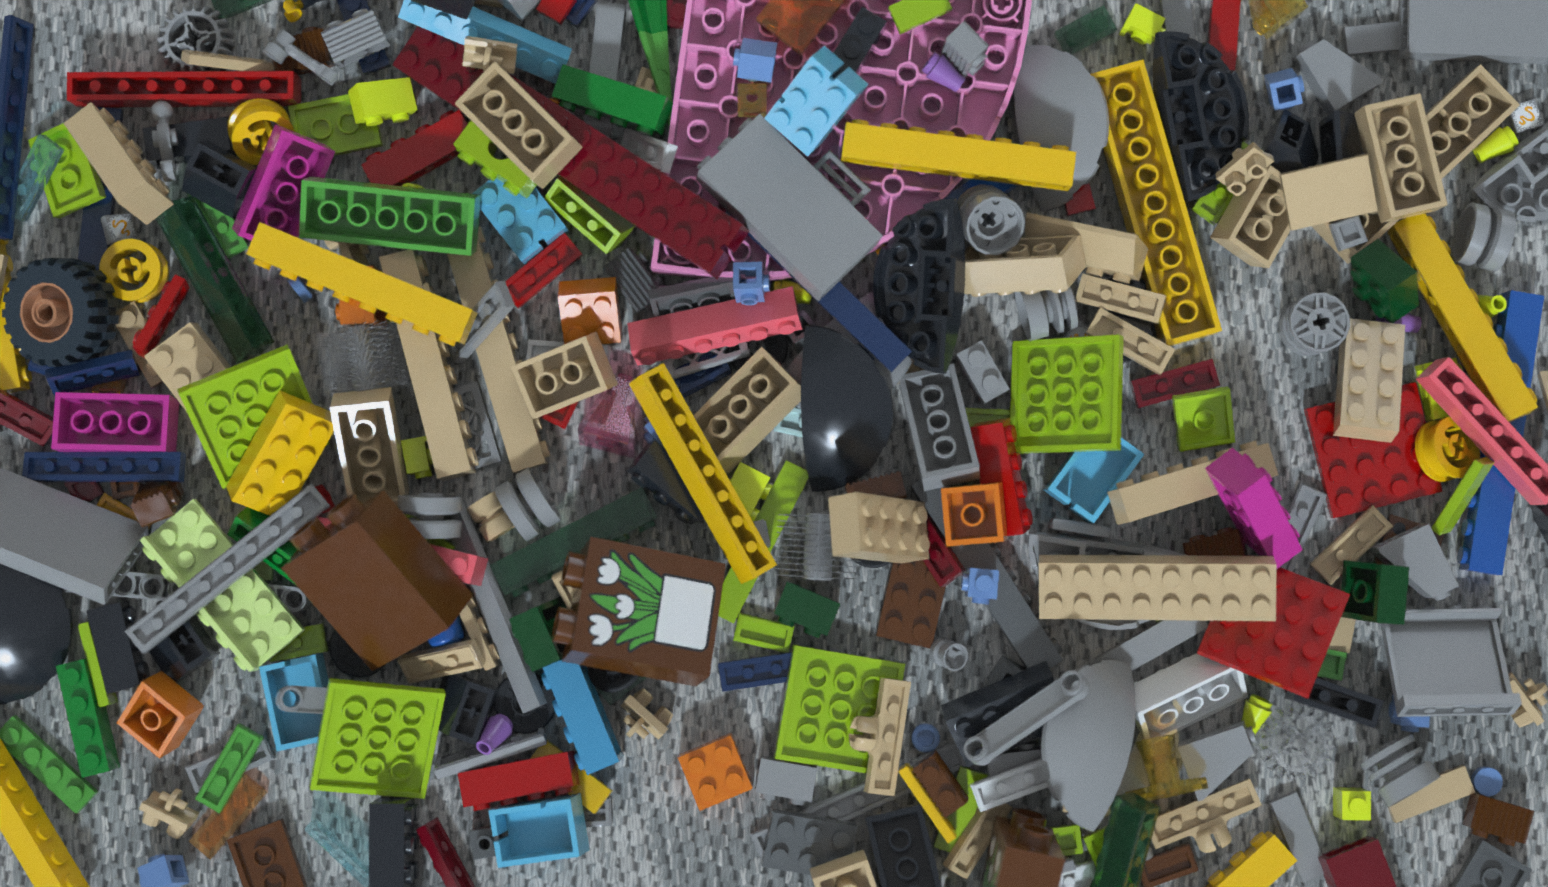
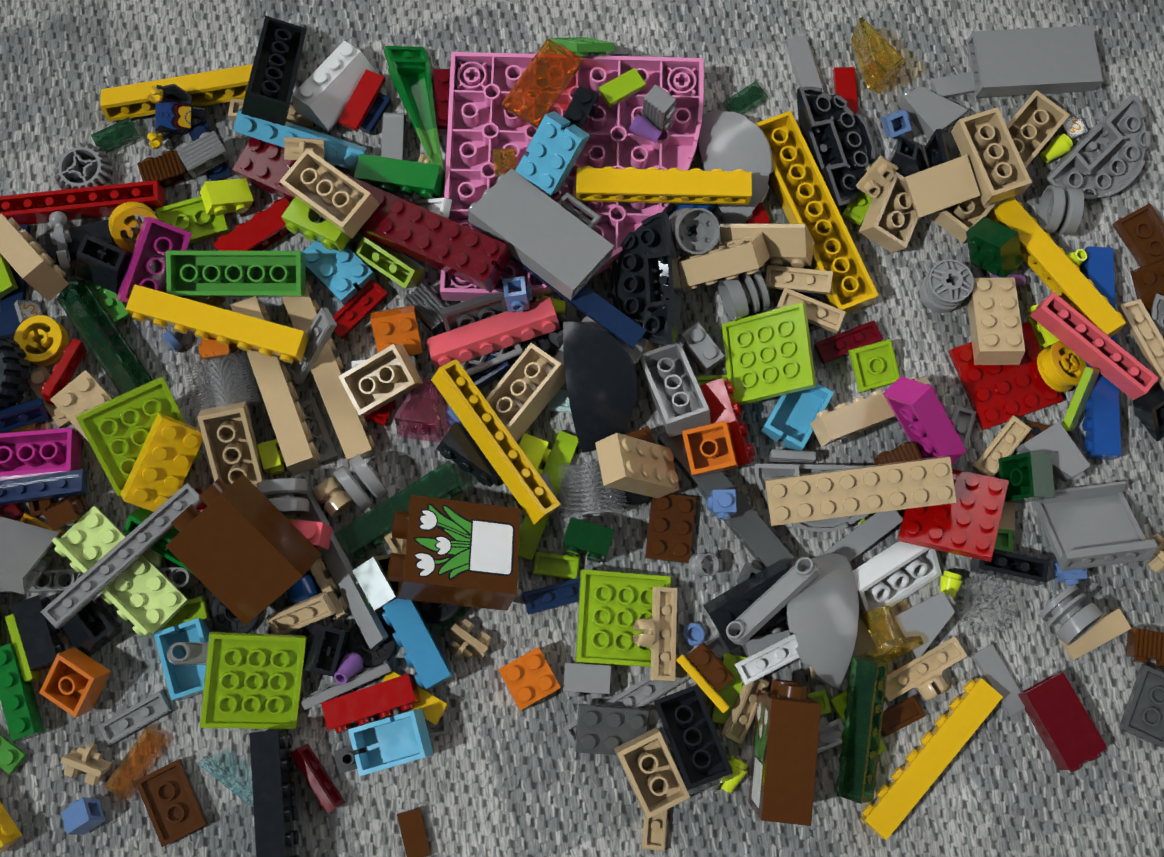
camera: 10 degrees left, 10 degrees down
tan tile [181,49,274,71] -> none
bright green tile [195,723,265,813] -> none
light grey brick [262,29,338,86] -> none
medium blue brick [733,38,777,83] -> none
dark red plate [919,501,966,587] -> none
neon yellow brick [1119,3,1166,45] -> none
light grey tile [1329,215,1368,252] -> none
neon yellow brick [1333,787,1371,820] -> none
medium blue tile [1471,767,1503,796] -> none

